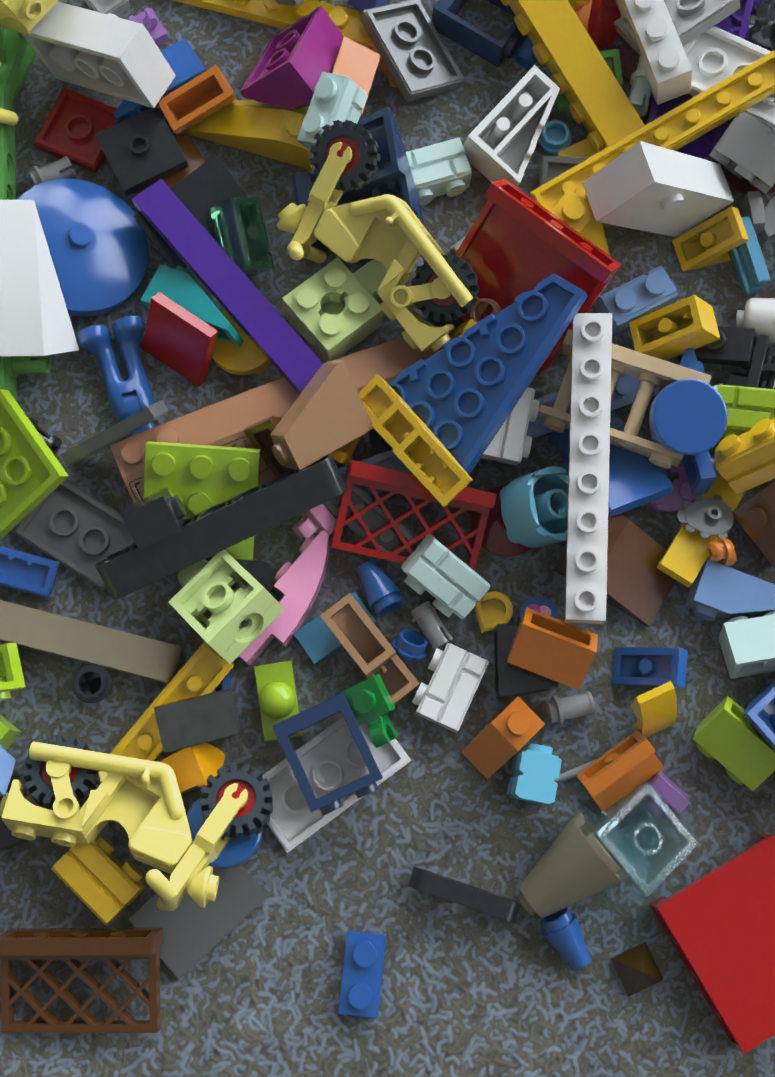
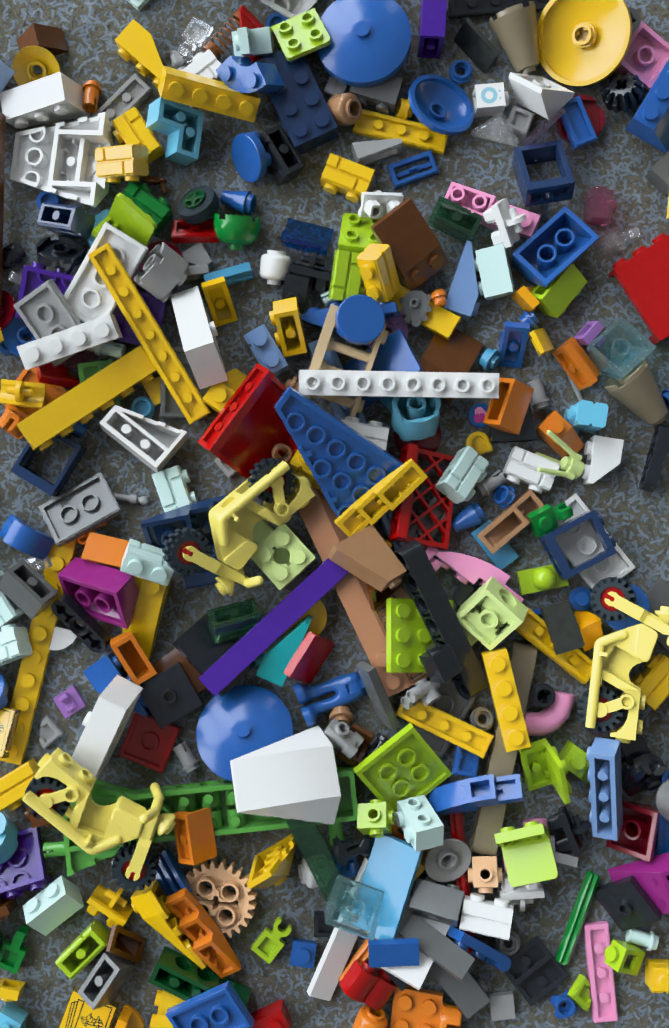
camera: 90 degrees left, 10 degrees up
none -> white tile [49,626,78,650]
none -> black beam [51,594,111,653]
none -> light grey piece [113,493,149,505]
none -> light grey plate [324,718,364,759]
none -> medium nougat plate [329,706,353,724]
none -> reddish brown bracket [336,724,374,767]
none -> yellow tile [395,693,494,758]
none -> light grey plate [400,677,442,709]
none -> flat silver plate [470,707,494,731]
none -> dark azure plate [479,348,501,371]
none -> yellow brick [481,647,531,752]
none -> light orange tile [511,285,540,313]
none -> blue plate [519,310,540,332]
none -> bright pink cylinder [524,691,575,736]
none -> yellowish green plant [535,430,585,480]
none -> blue plate [569,587,591,611]
none -> white slope [581,435,624,485]

